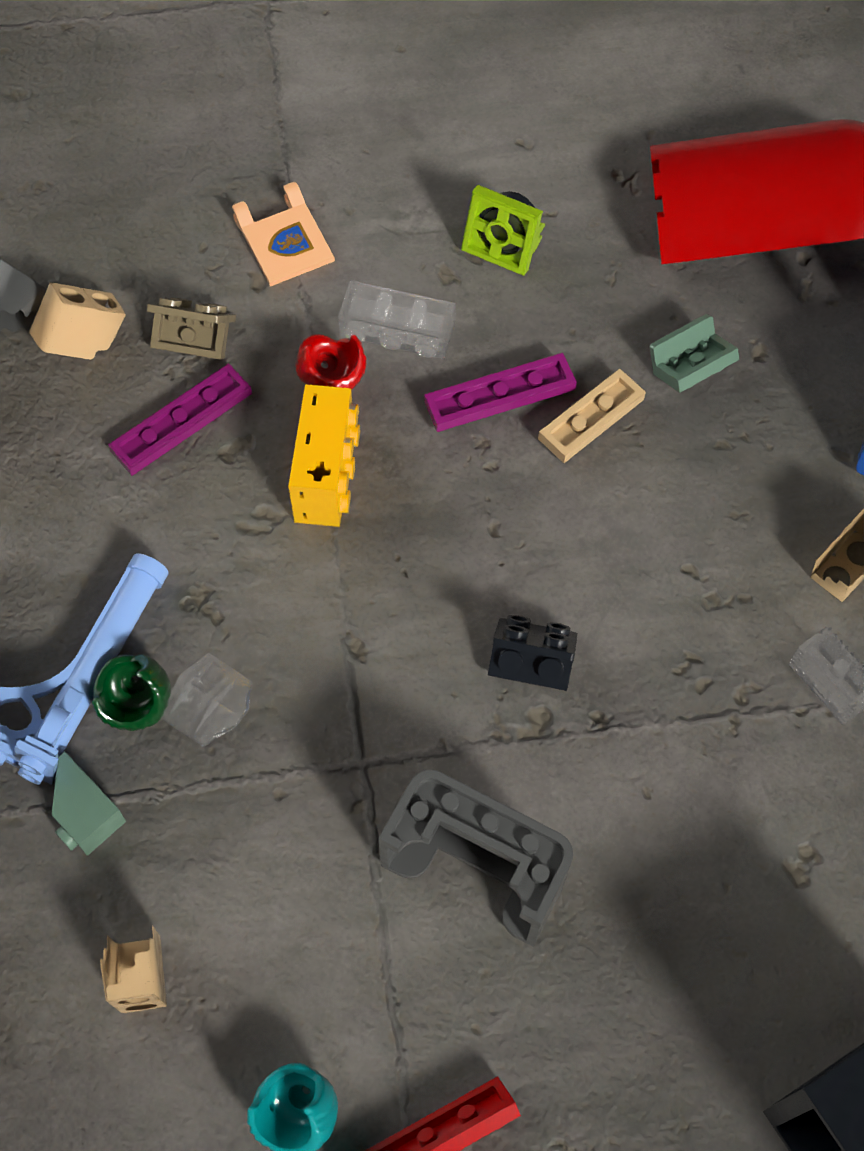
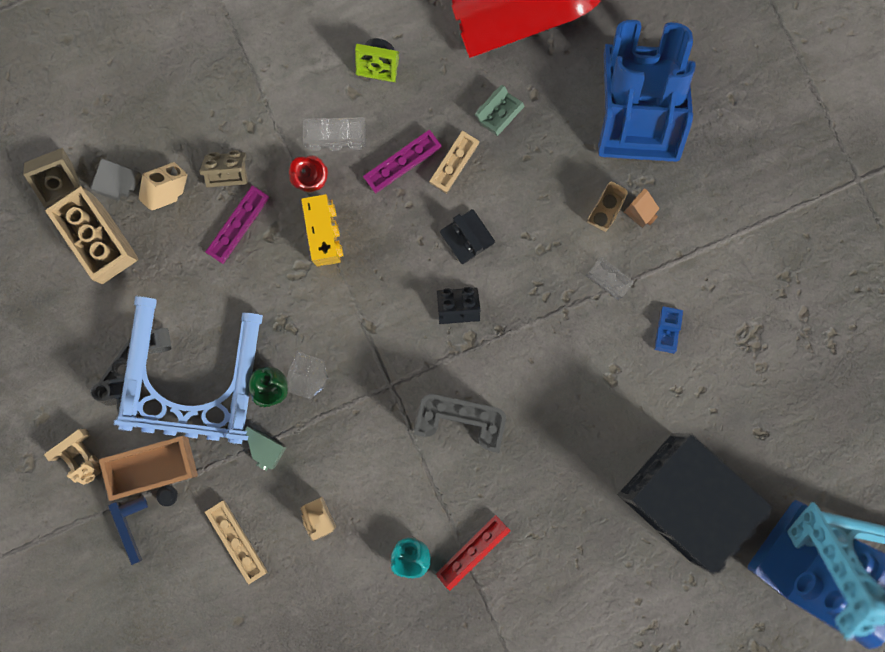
camera: 15 degrees left, 20 degrees up
light nougat flag [232,182,335,287] -> none
none -> black bracket [440,209,495,265]

